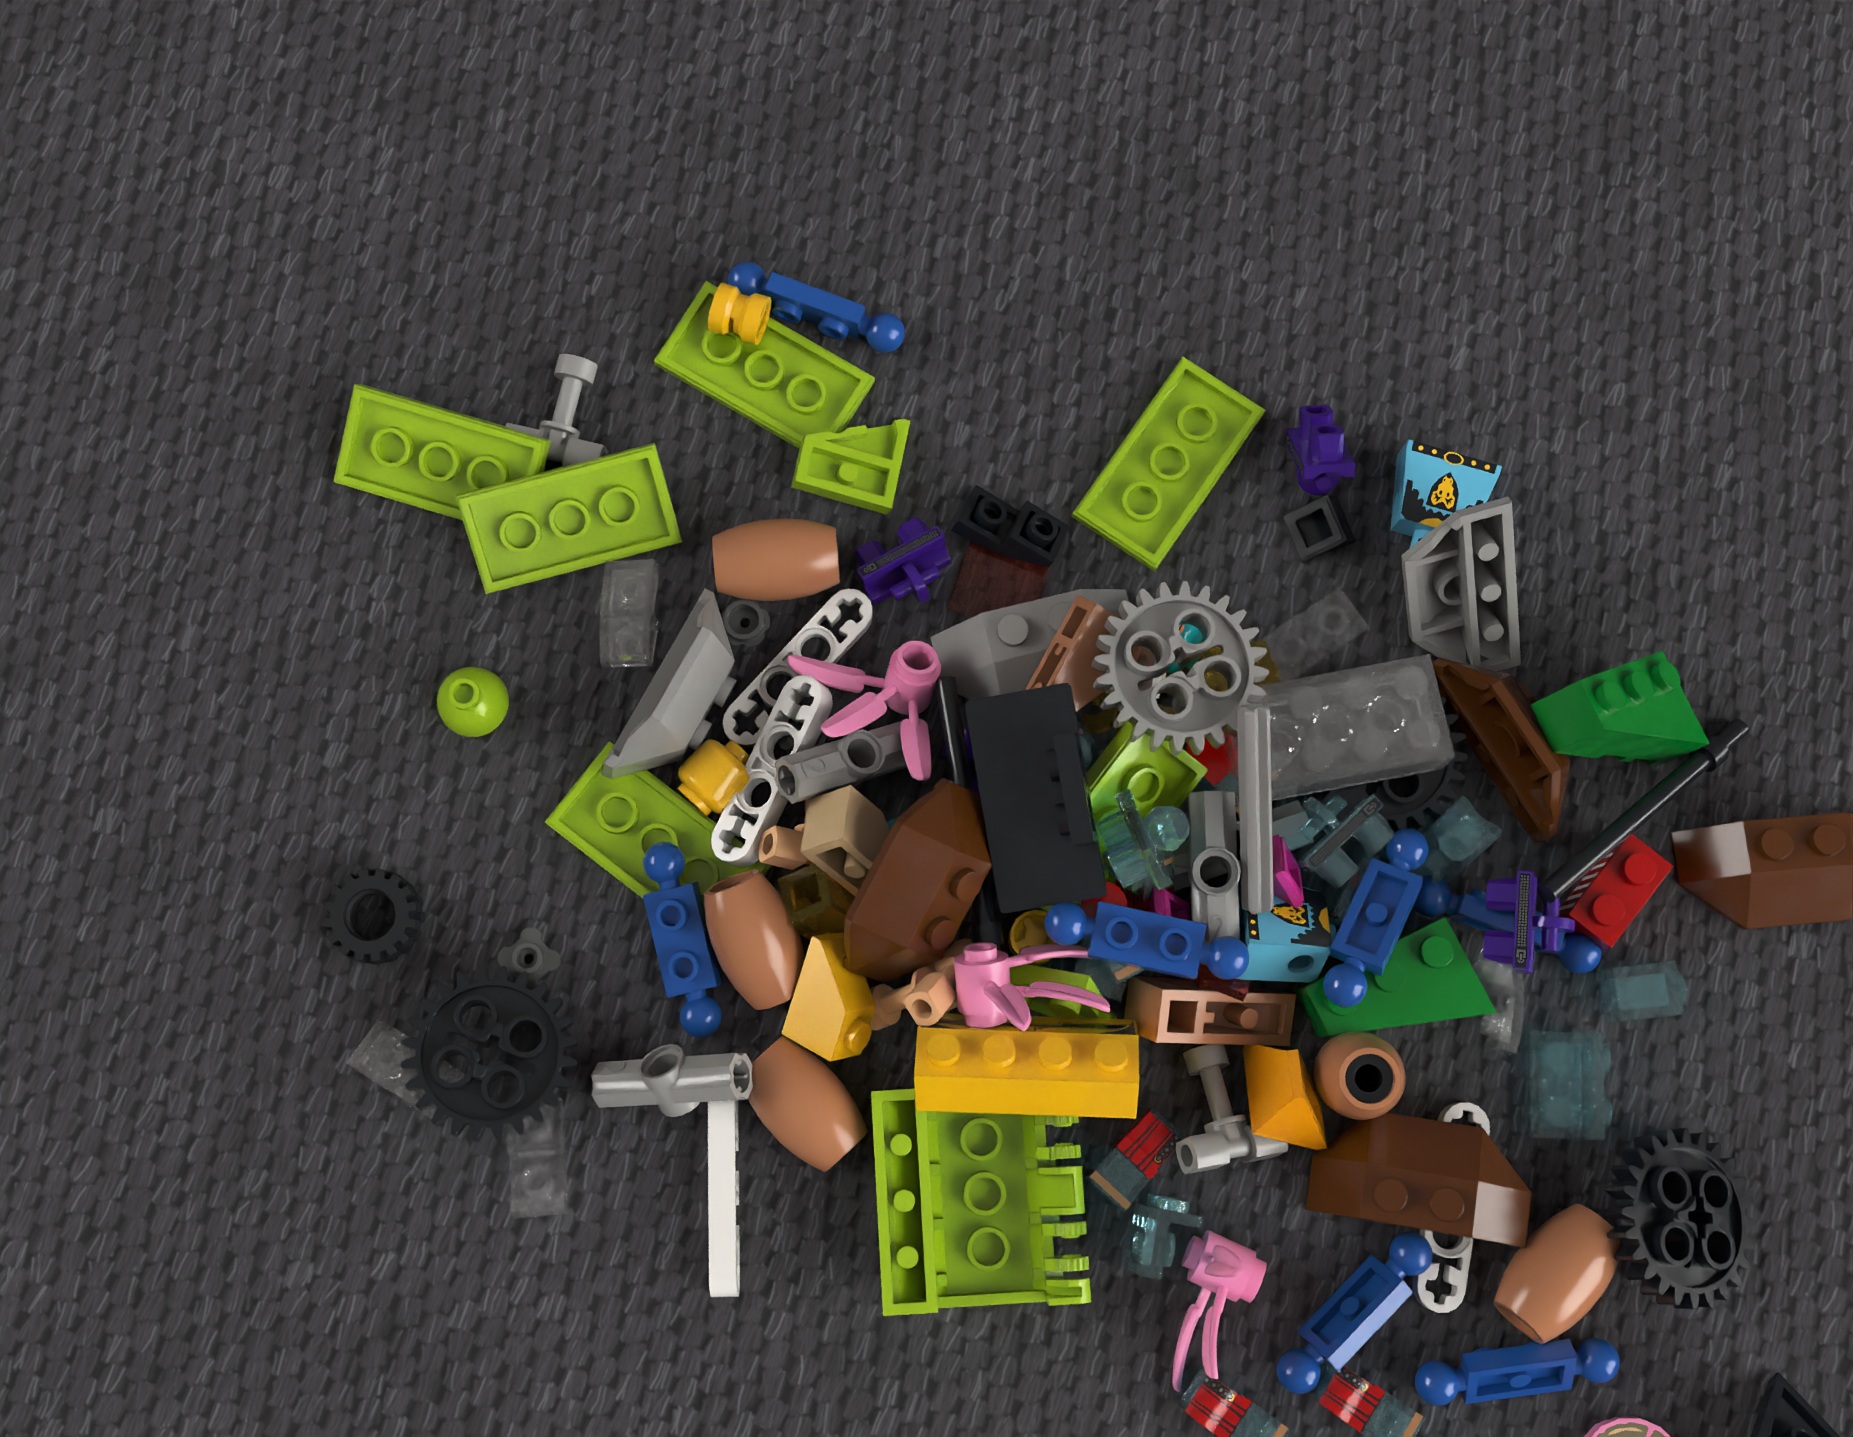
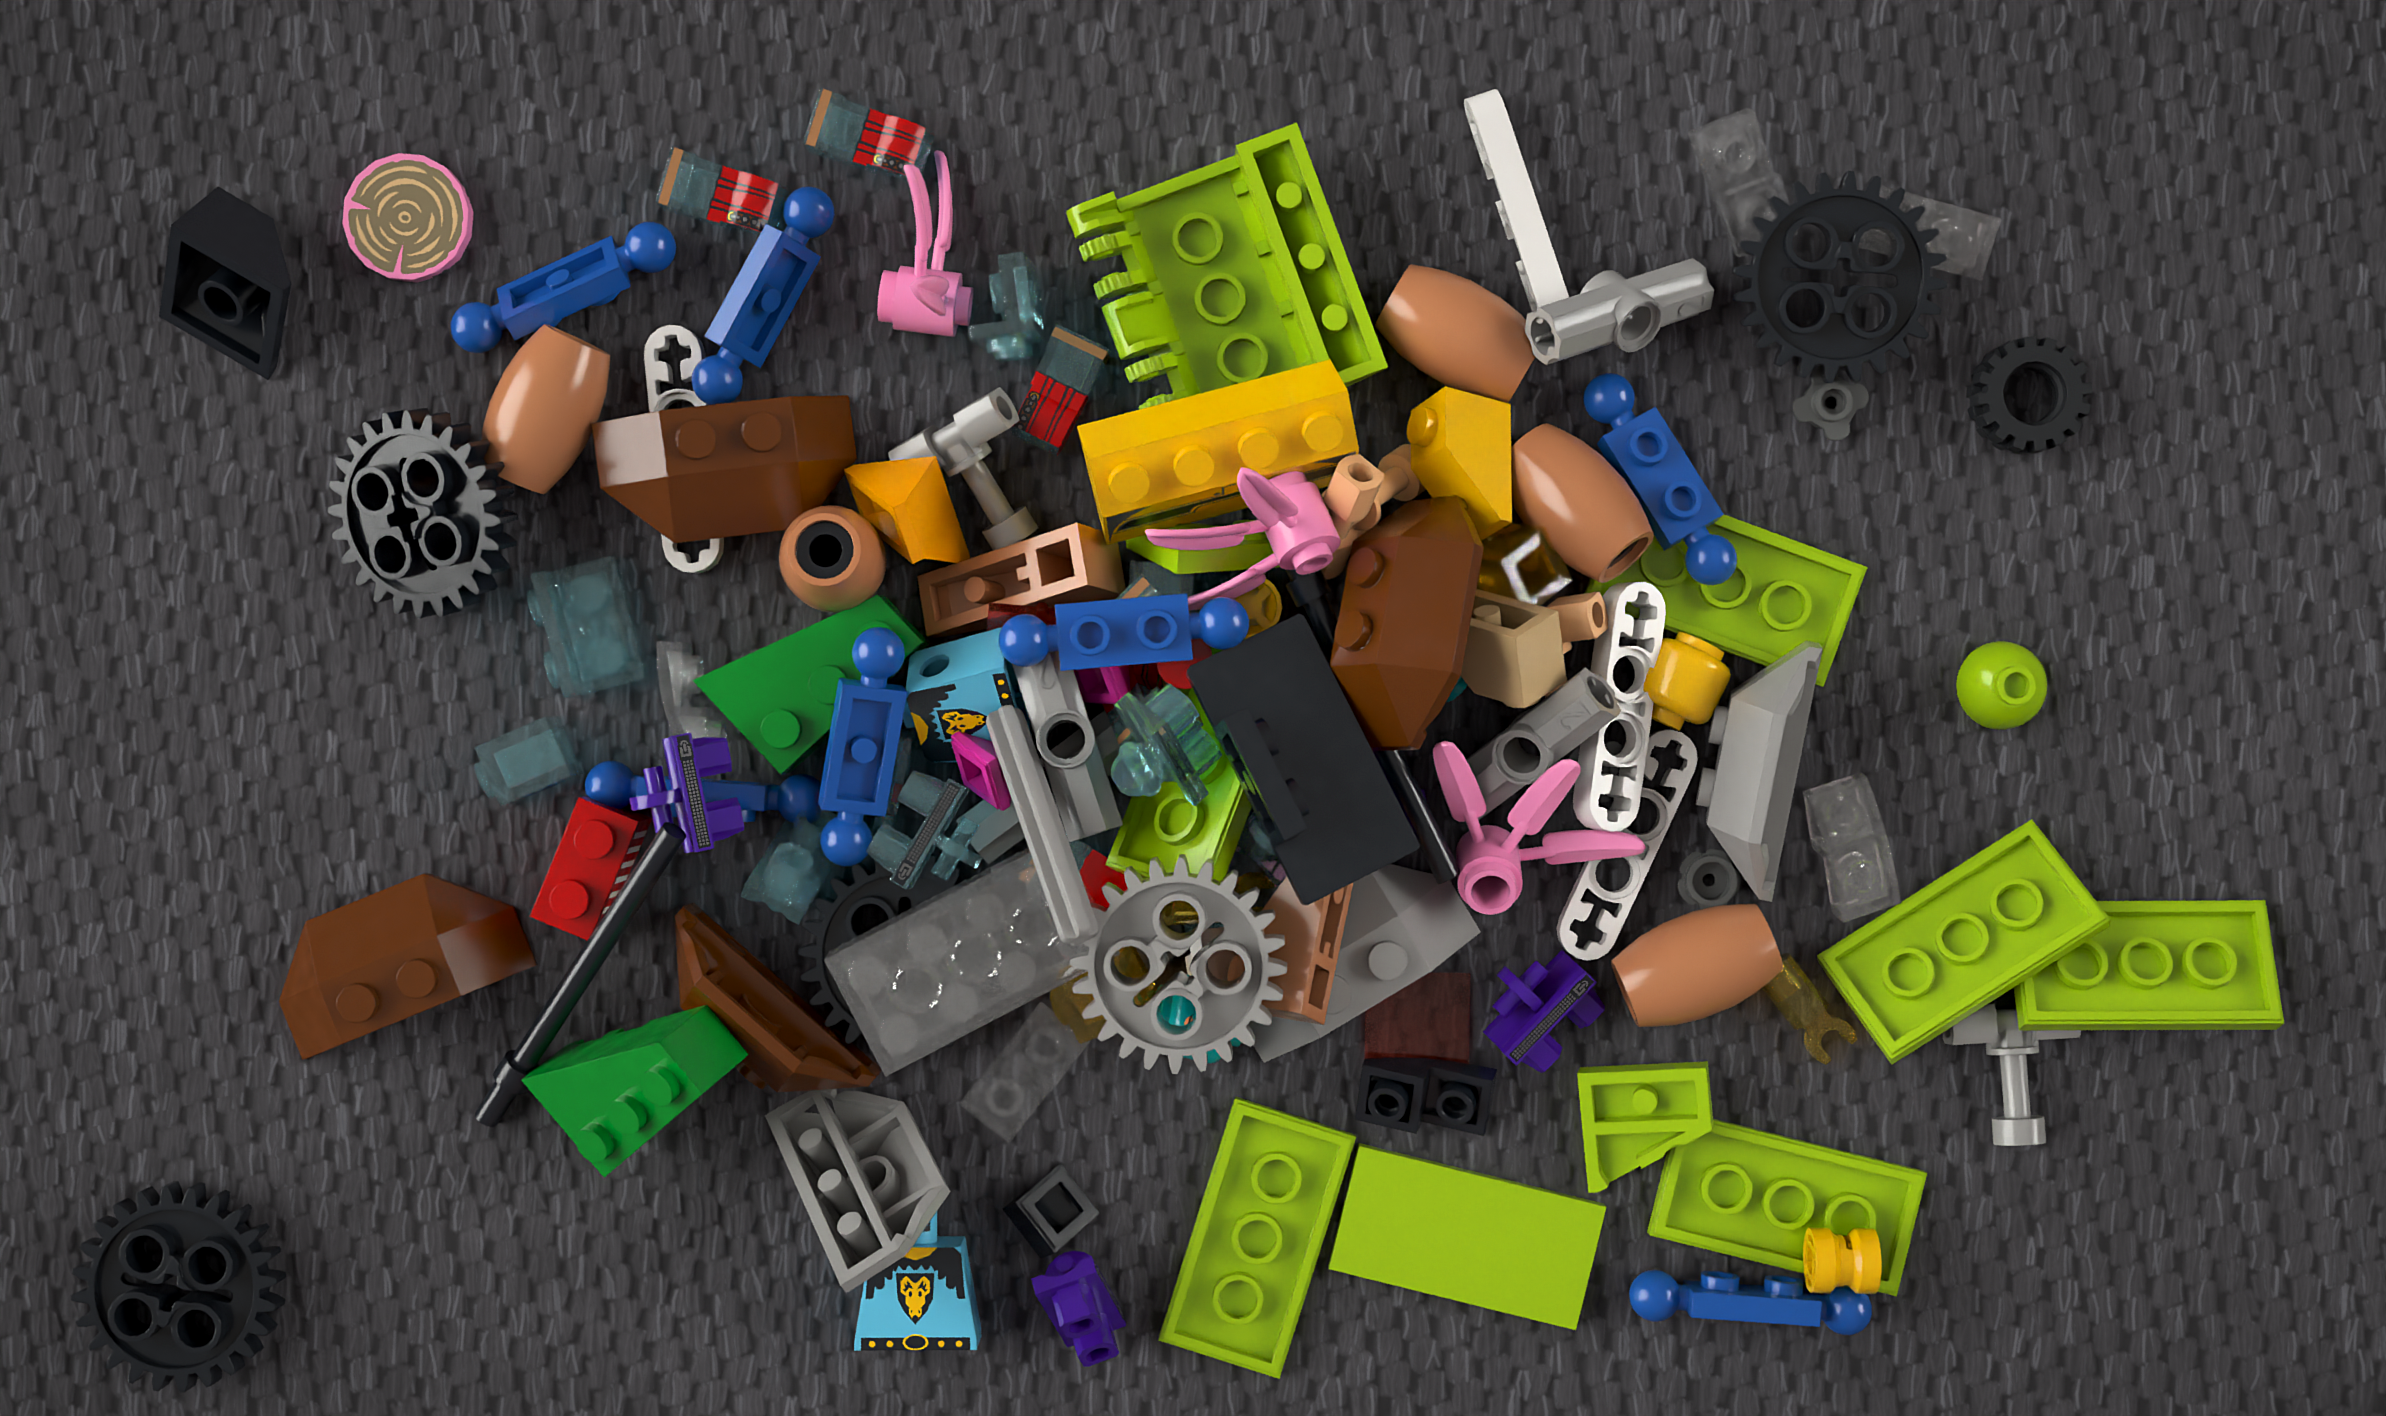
camera: 165 degrees right, 10 degrees up
none -> lime tile [1328,1143,1607,1330]
none -> clear yellow bar [1762,953,1858,1065]

